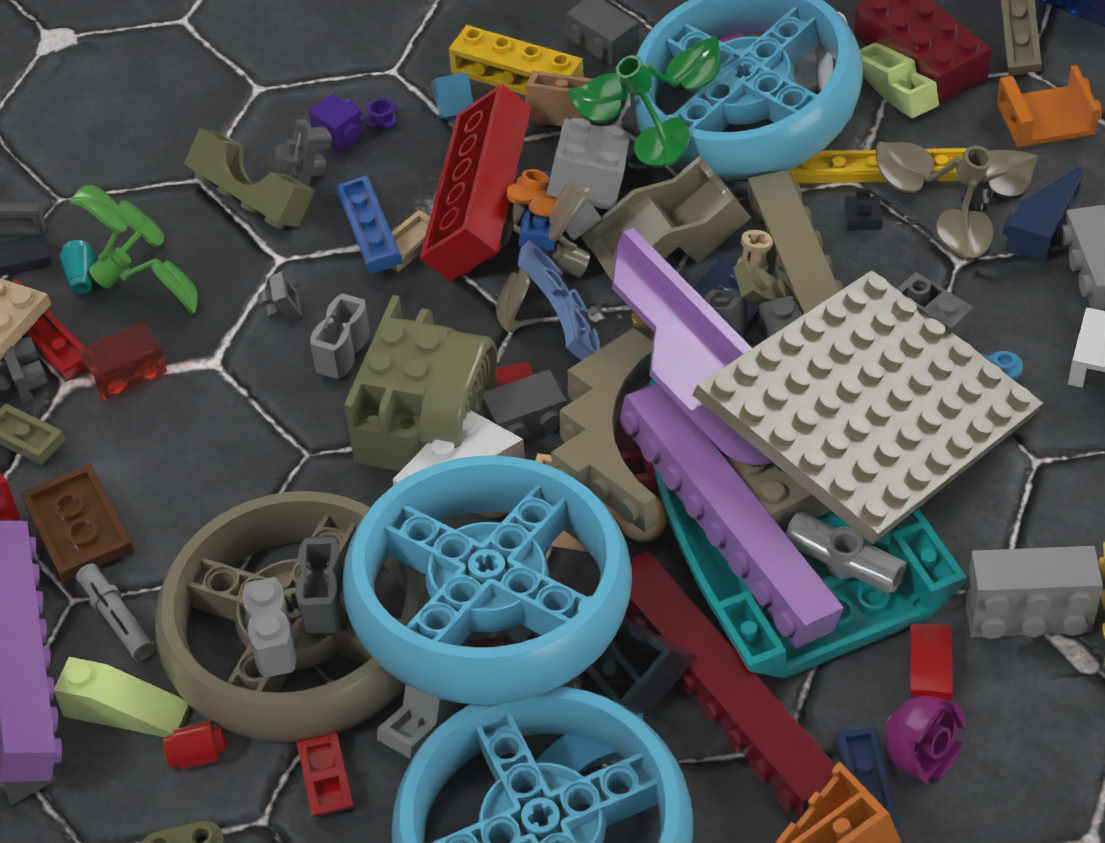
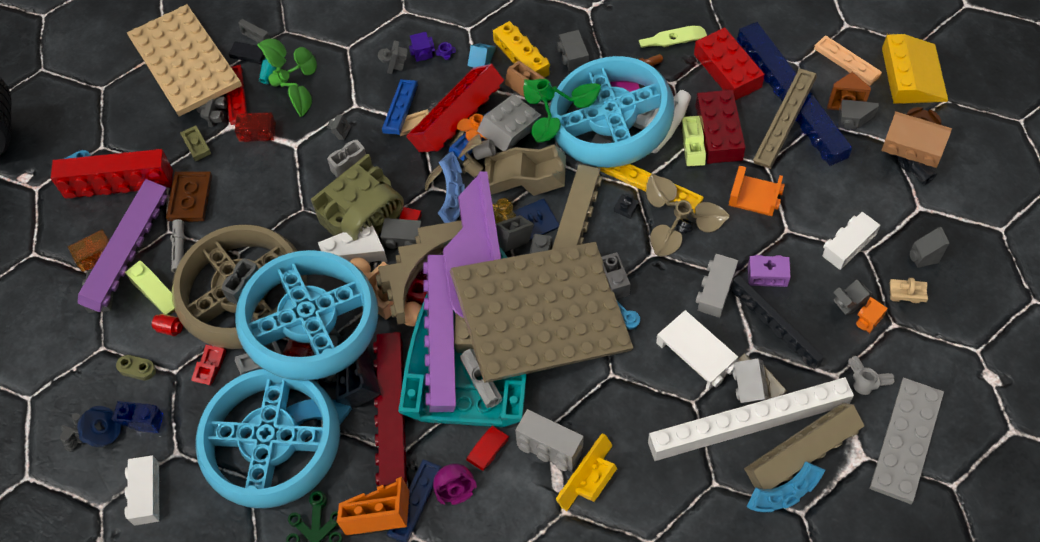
camera: 30 degrees right, 10 degrees up
olive arch [184,128,315,229] -> none
light grey brick [243,577,296,678] -> none
olive plate [733,260,791,306] -> none
tan bush [737,230,773,272] -> none
dark blue slope [1003,167,1084,263] -> none

